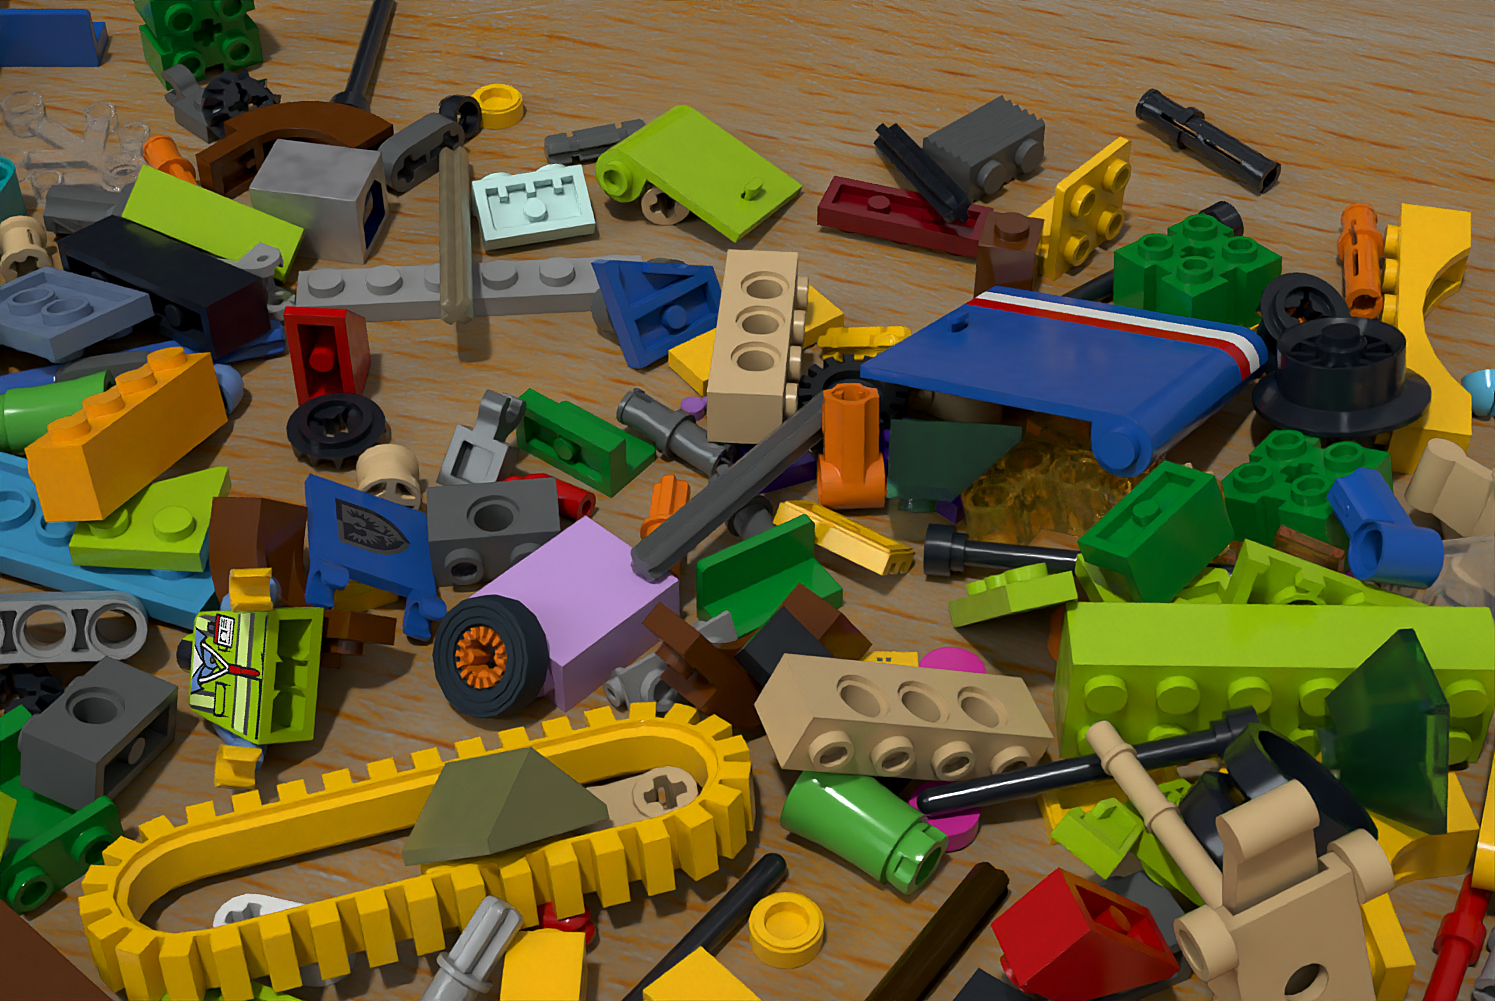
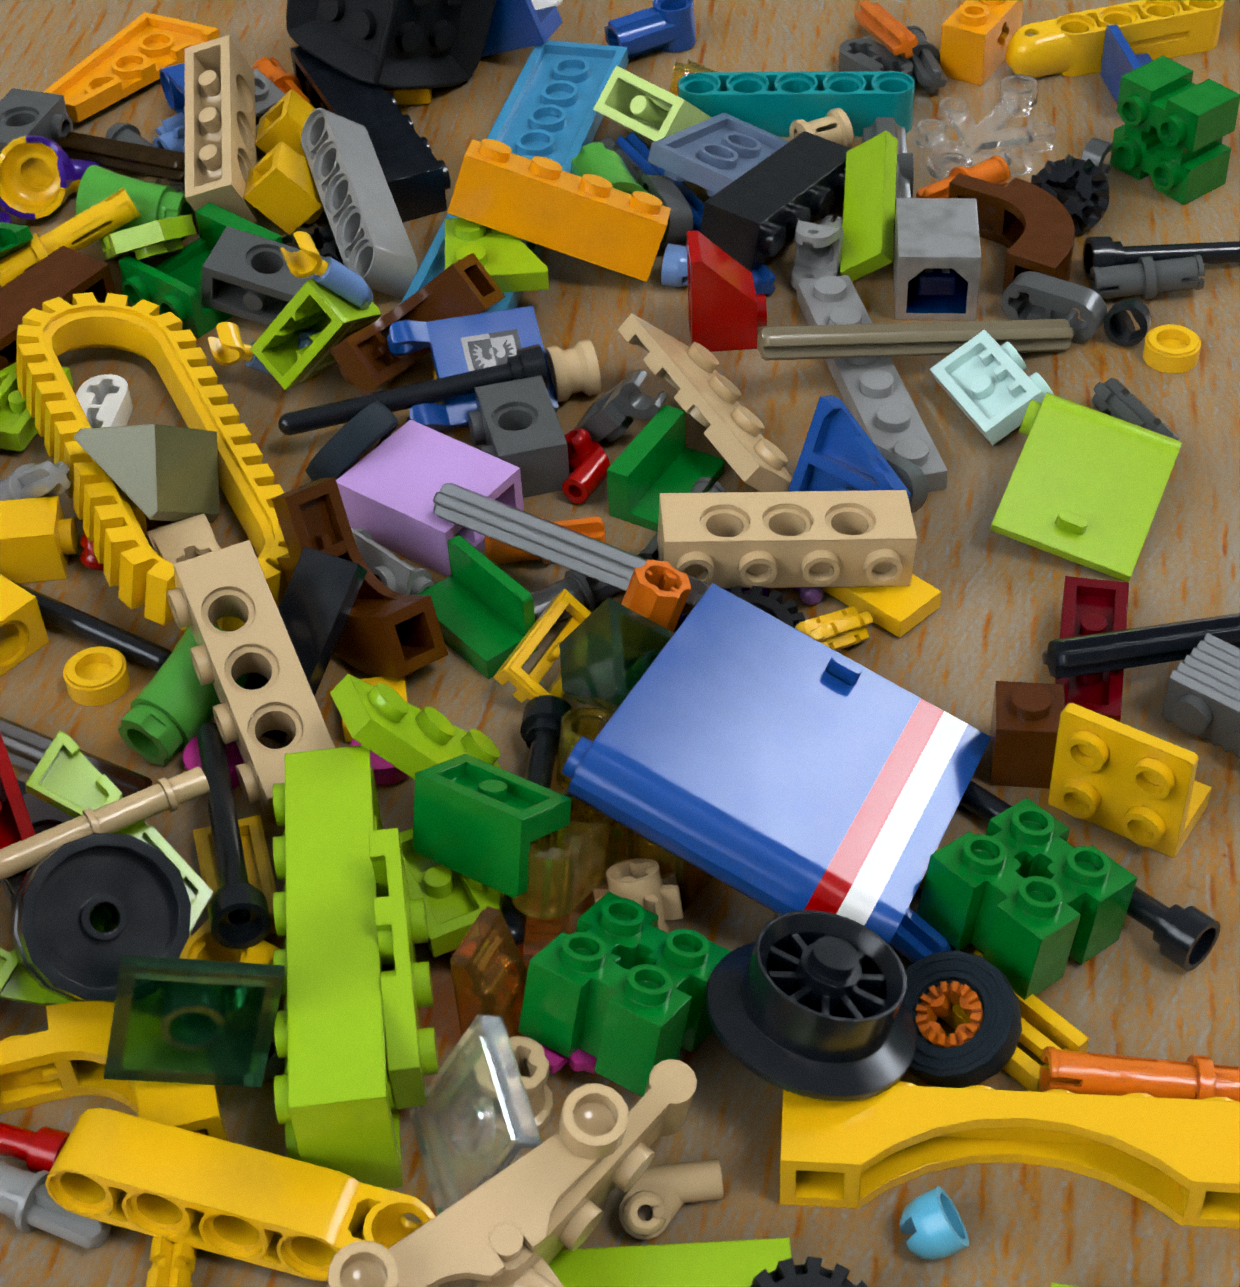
camera: 85 degrees right, 0 degrees up
black gear [286,393,387,469] -> none
black gear [1255,272,1351,341] -> none
blue piece [1326,467,1444,590] -> none
none -> black piece [278,344,549,436]
none -> tan wing [618,313,792,492]
none -> dark grey pin [1090,254,1205,300]

